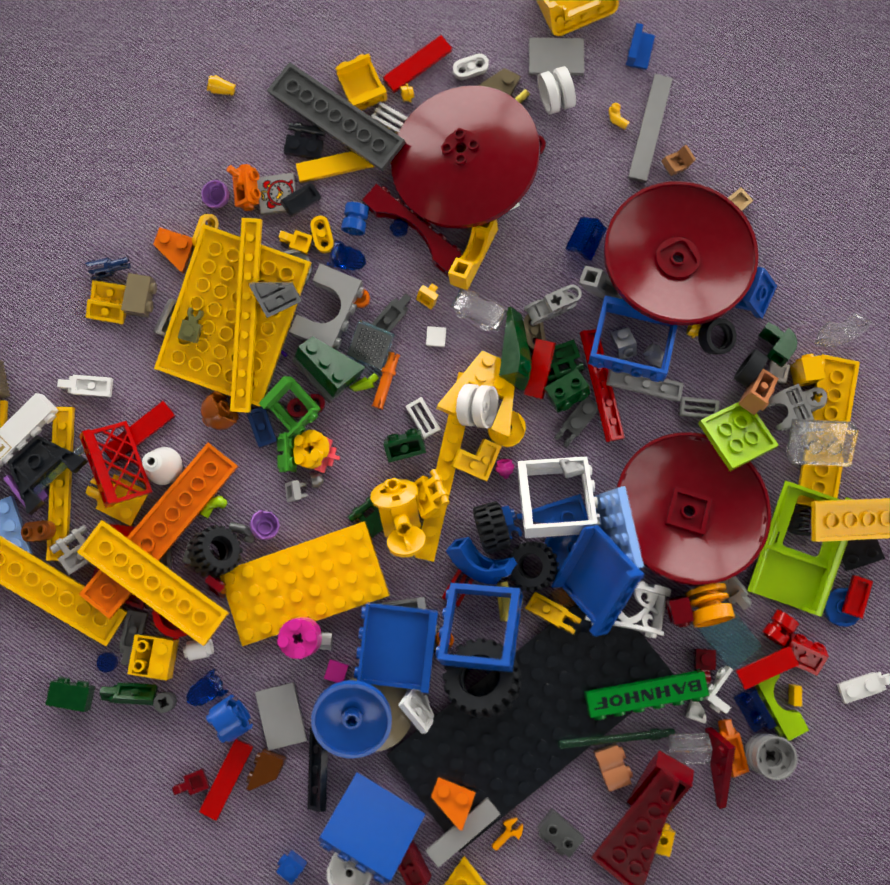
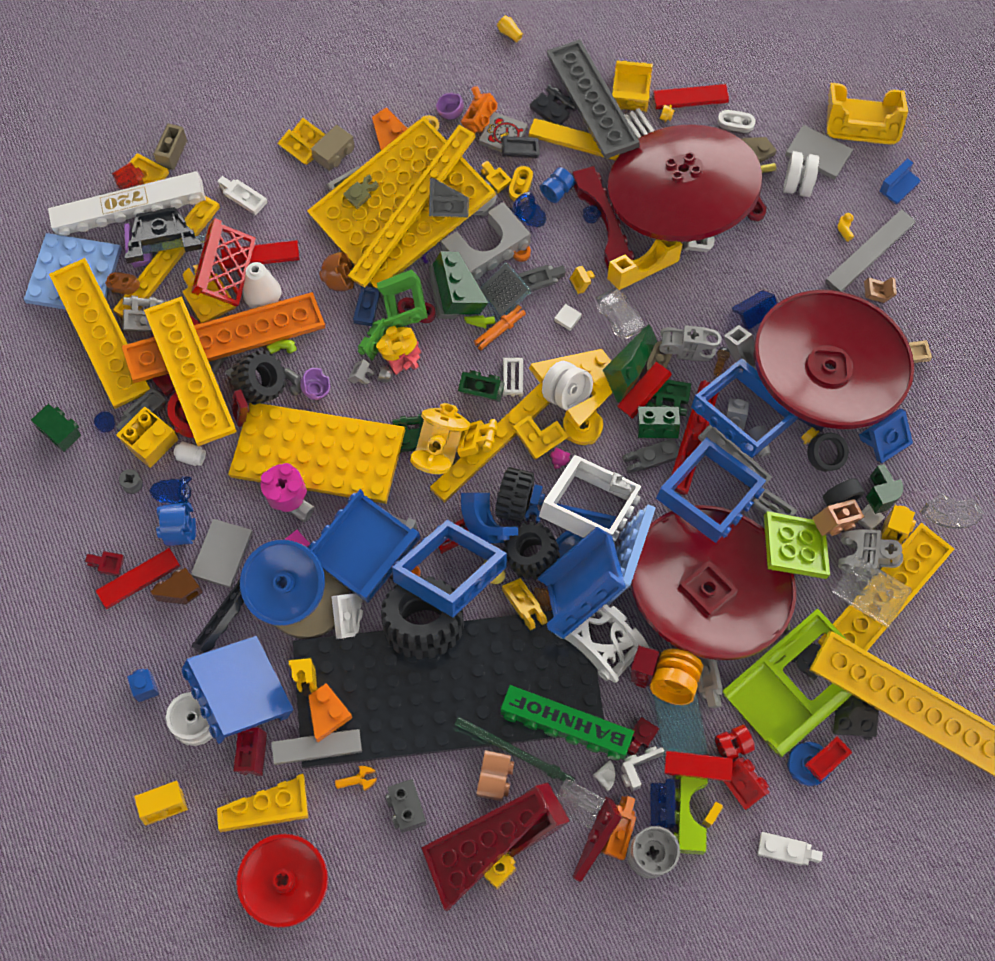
camera: 30 degrees right, 15 degrees down
dark blue arm [85,257,131,281] -> none
dark green hinge [99,682,158,705] -> none
none -> yellow hinge [289,658,317,693]
none -> blue window [656,437,766,543]
none -> clear orange piece [714,347,731,376]

